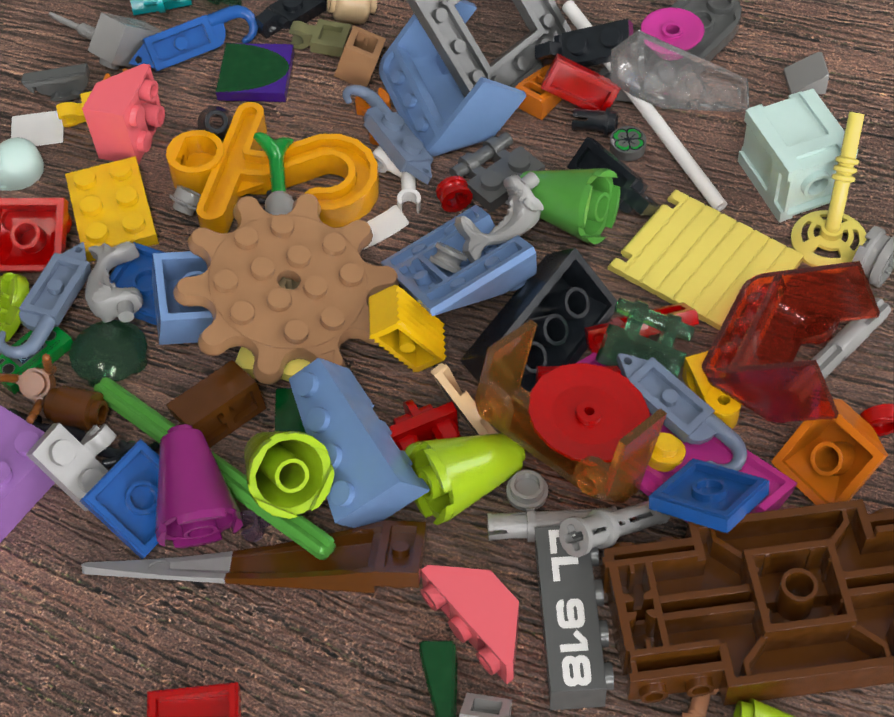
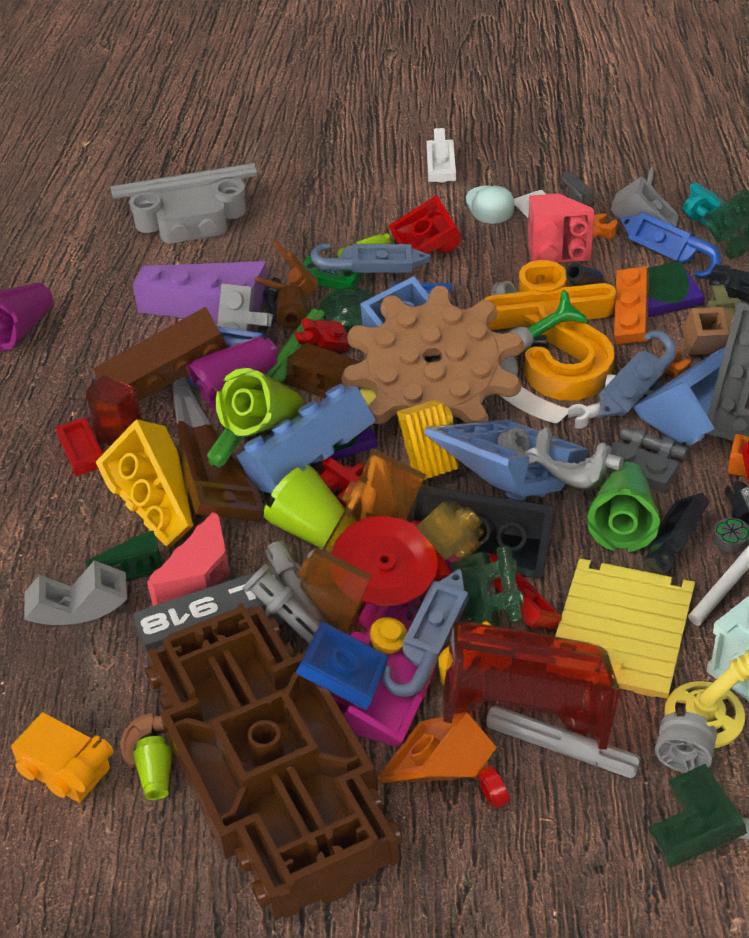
camera: 70 degrees right, 10 degrees down
yellow plate [65,156,159,262] -> none
light grey animal [85,241,143,323] -> none
red bush [436,176,473,212] -> none
none -> clear red brick [86,375,142,446]
none -> reddish brown brick [93,307,228,412]
none -> yellow wedge [96,419,193,547]
none -> red plate [294,318,350,352]
none -> clear yellow brick [416,501,484,560]
none -> orange plate [614,266,649,345]

